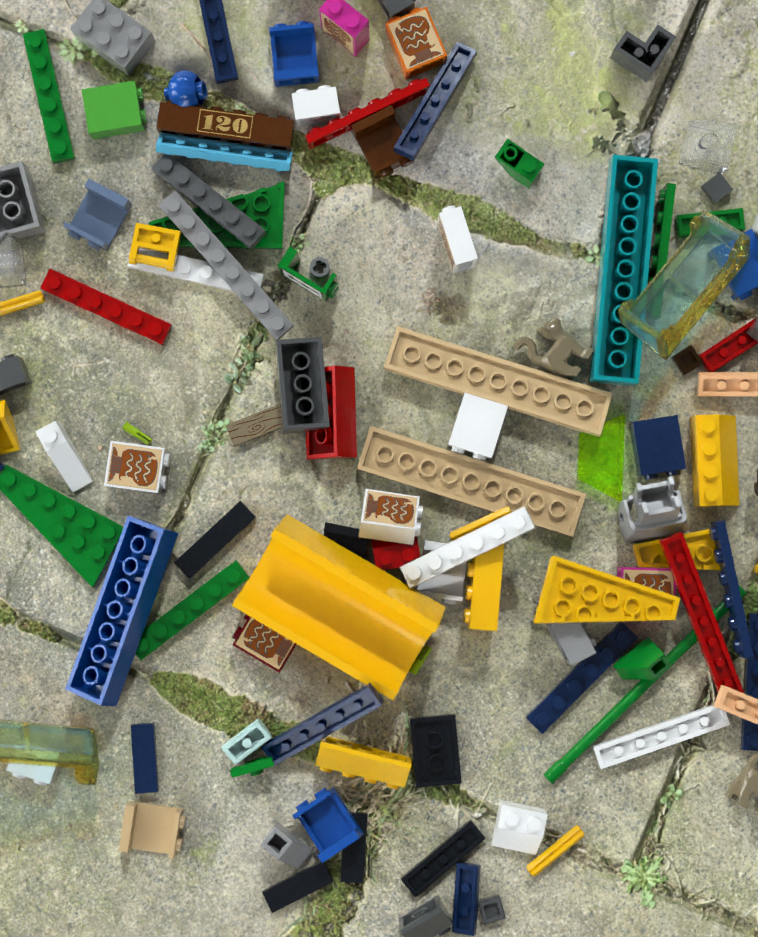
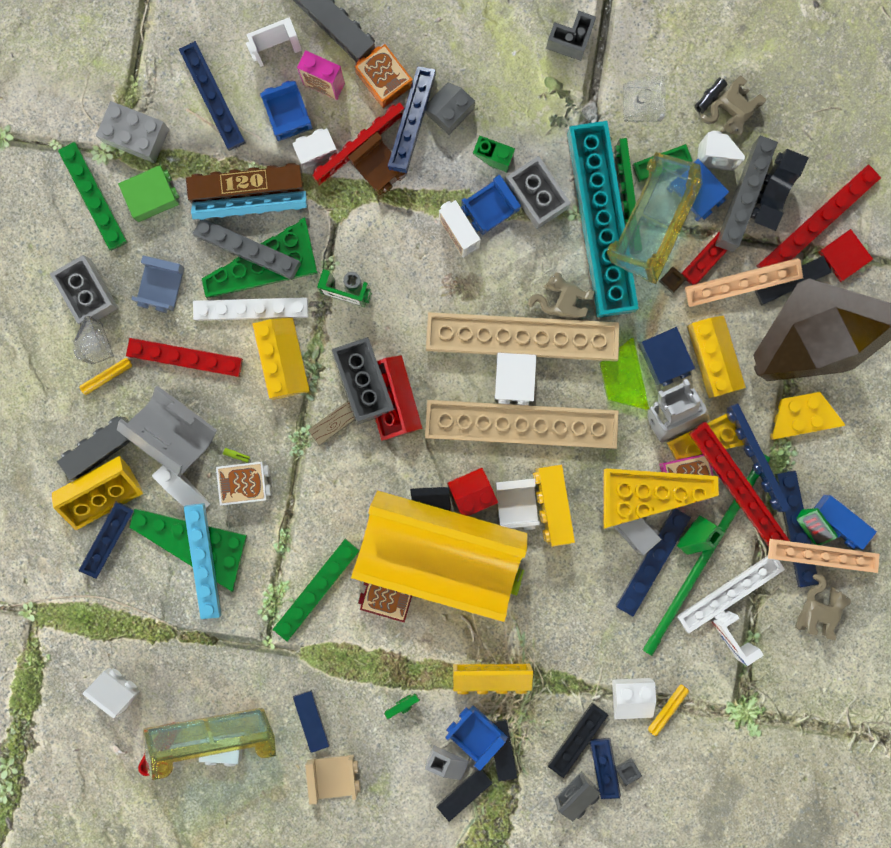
camera: 15 degrees left, 0 degrees up
blue brick [65,516,178,706] -> none
yellow plate [129,223,182,272] -> none
light grey plate [158,191,294,340] -> none
blue plant [164,70,207,107] -> none
black tile [174,501,256,579] -> none
light aqua brick [221,718,272,766] -> none
dark blue plate [261,683,384,765] -> none
brick [359,489,423,545] -> none
white plate [400,507,536,588] -> none
black plate [410,714,462,788] -> none
yellow axle [450,507,512,541] -> none
dark grey tile [700,172,733,205] -> none
none -> light grey piece [117,386,217,477]
none -> medium azure plate [184,503,221,619]
none -> yellow slope [252,318,310,400]
none -> dark grey slope [425,82,475,135]
none -> blue panel [460,174,521,235]
none -> light grey brick [505,156,571,229]
none -> white panel [711,610,764,666]

